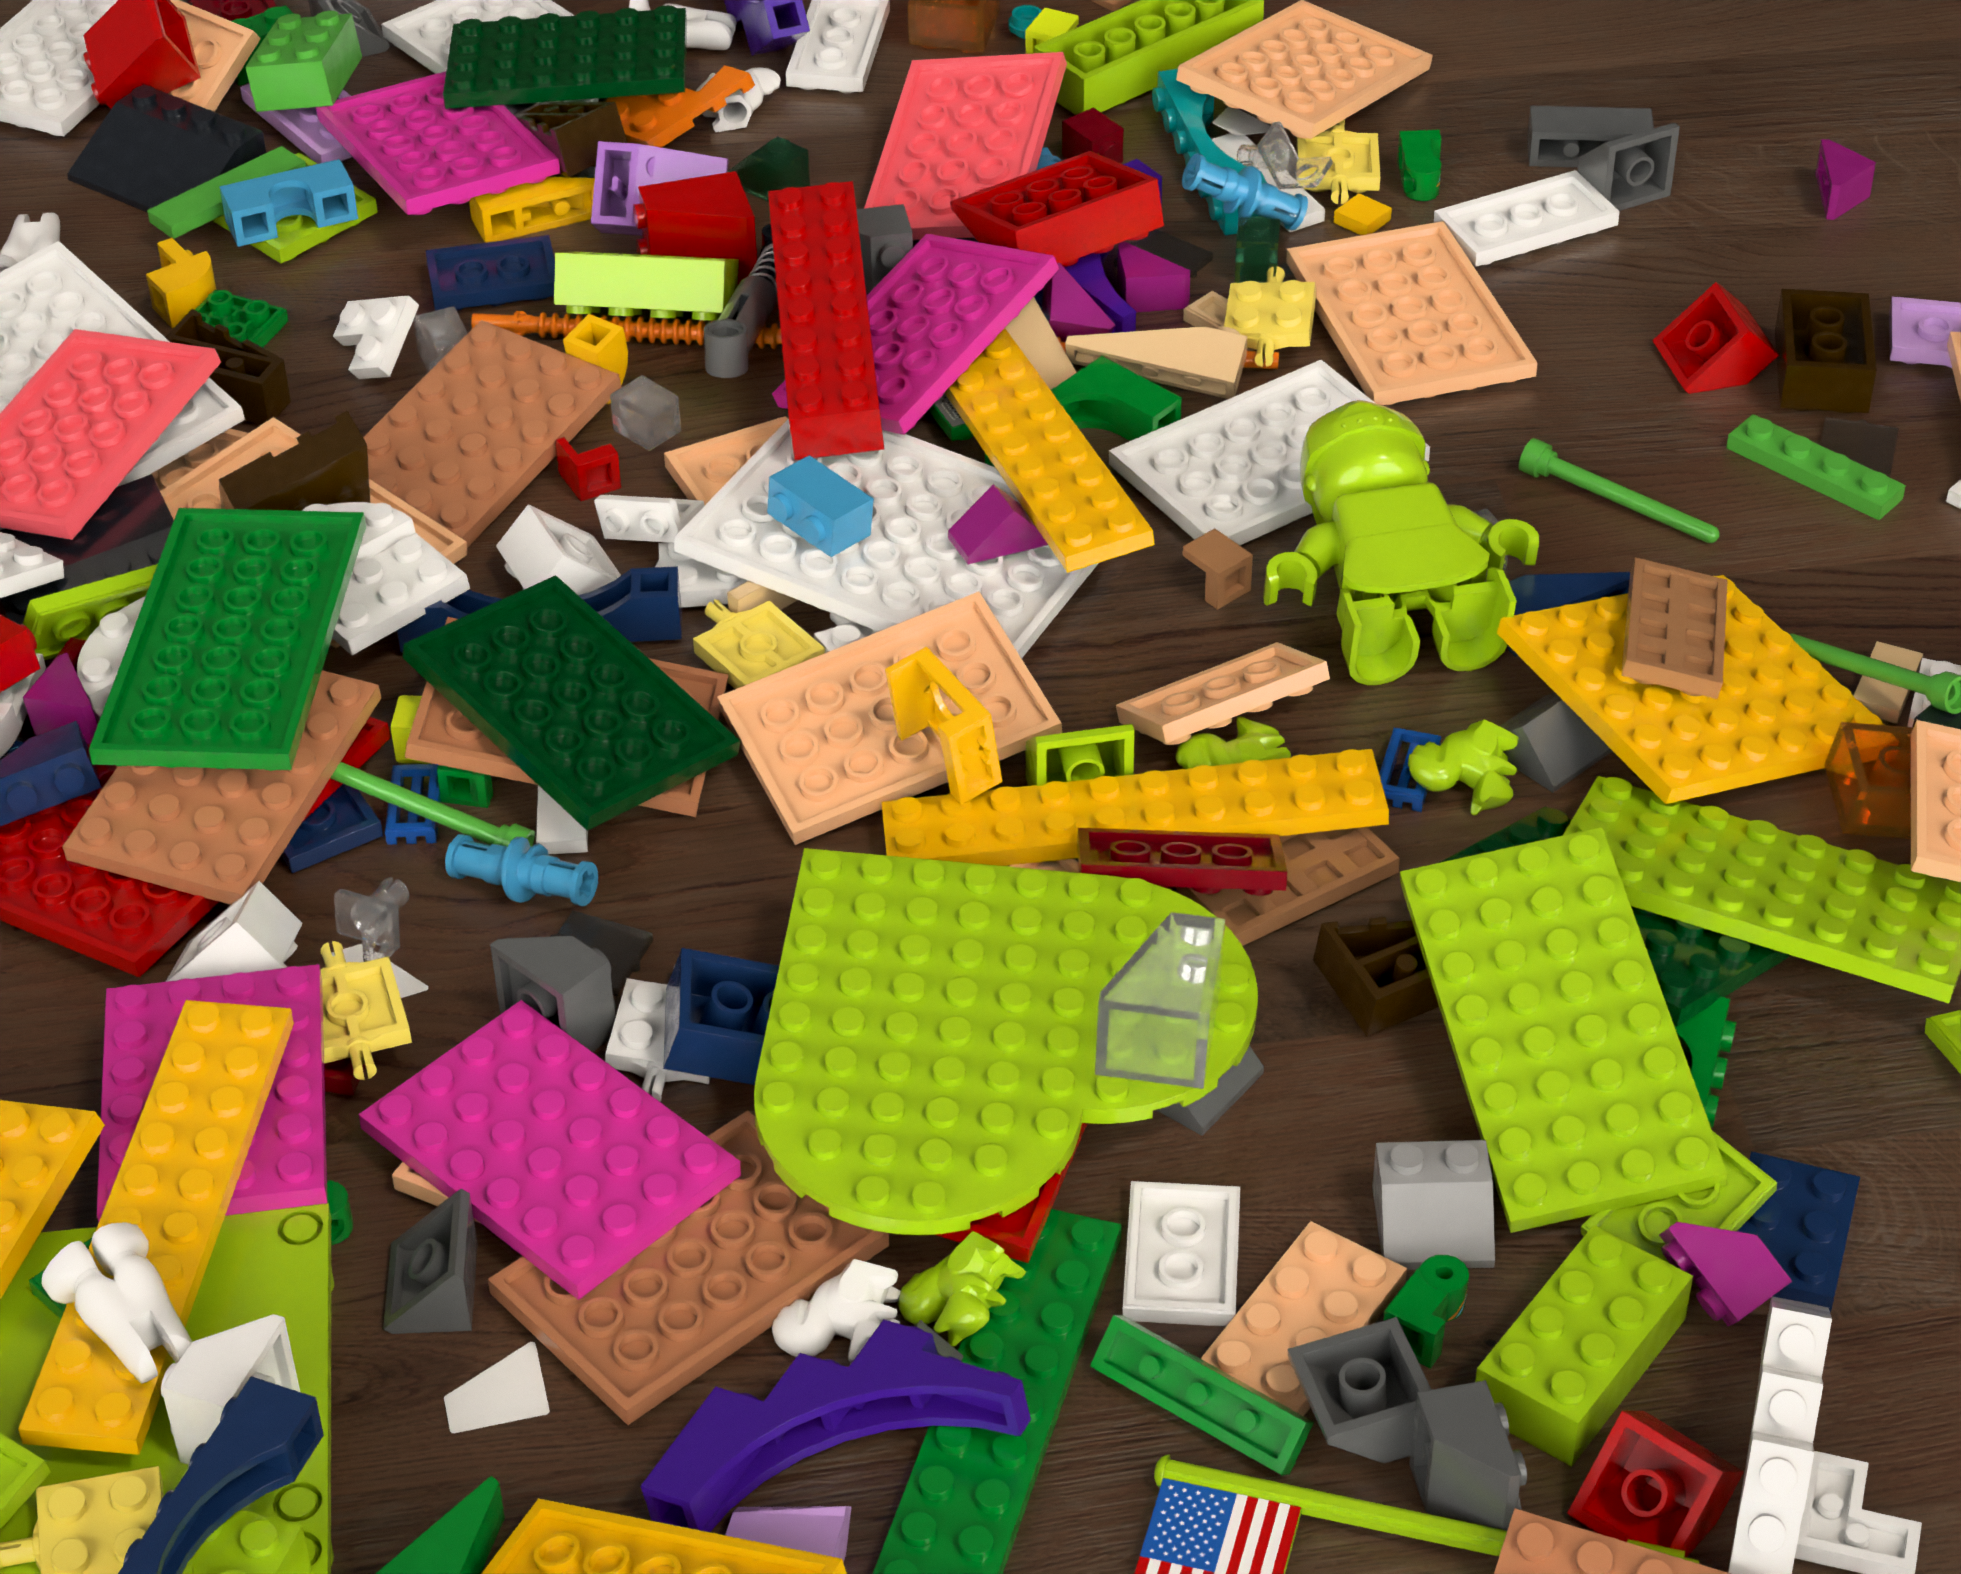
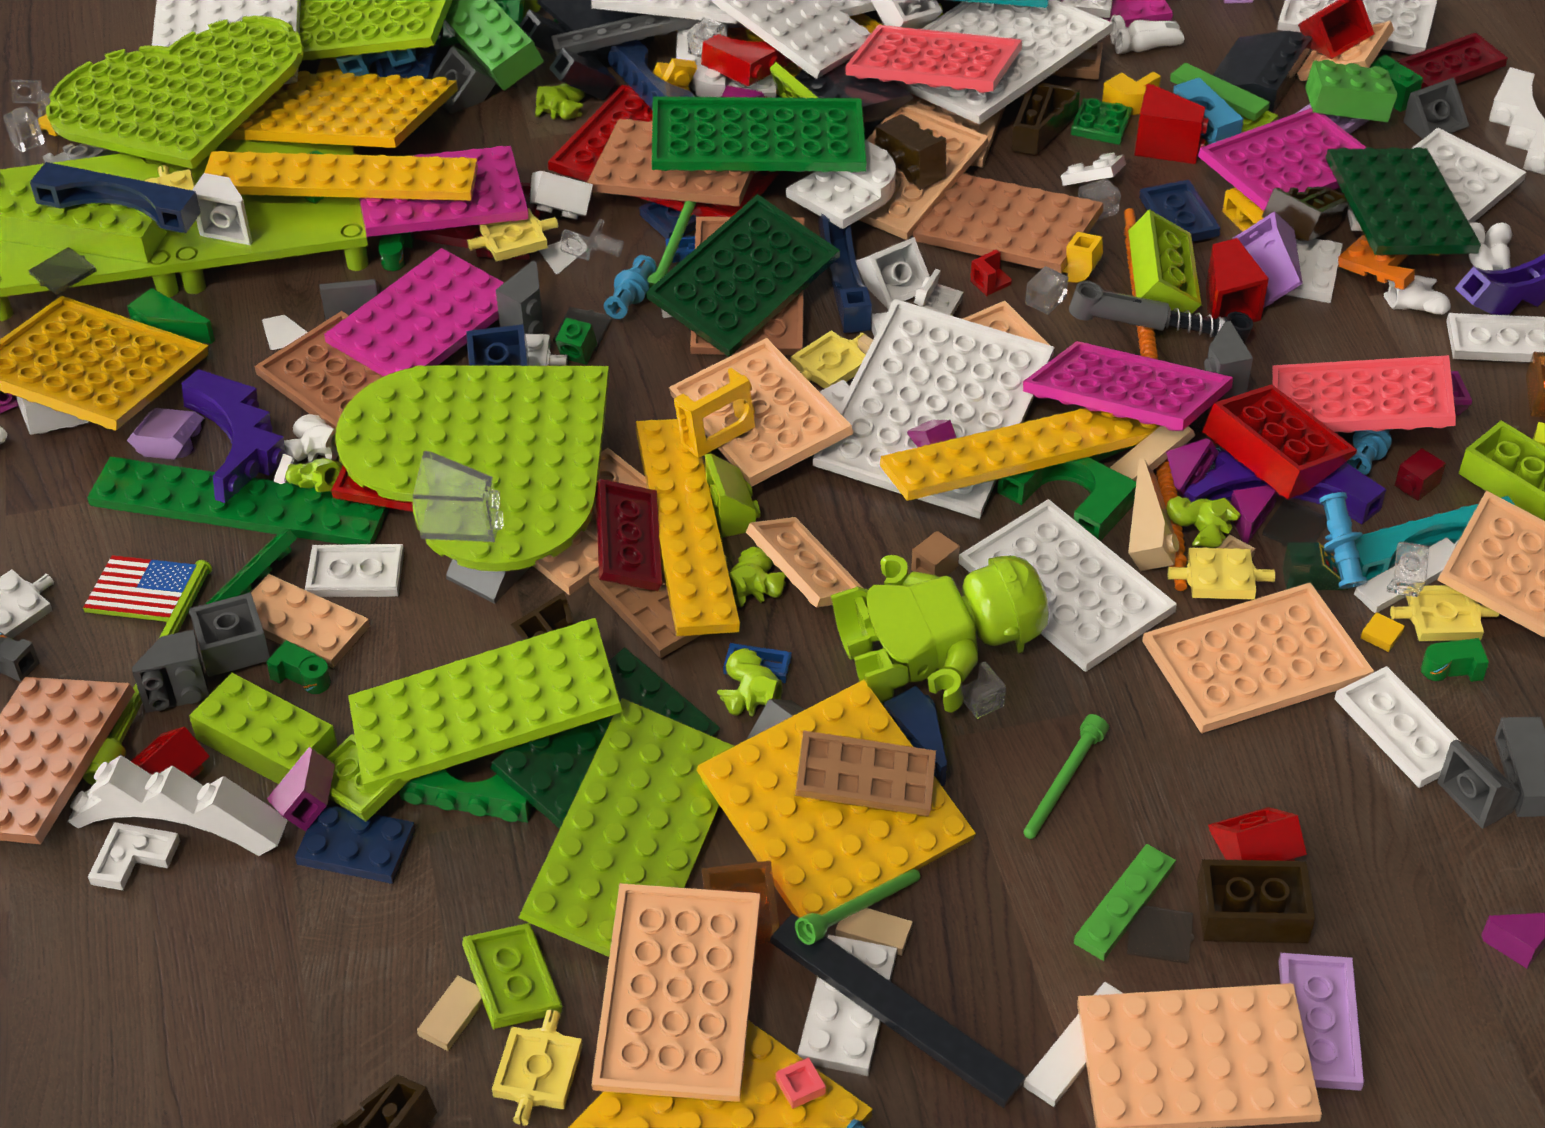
camera: 85 degrees right, 5 degrees up
white piece [42,1222,192,1384] -> none
clear green slope [728,136,810,202] -> none
dark azure brick [767,455,874,557] -> none
red brick [768,181,885,460] -> none
light grey slope [1372,1140,1495,1270] -> none
none -> green brick [555,317,597,365]
none -> red slope [1134,83,1209,164]
none -> lime animal [1166,496,1241,548]

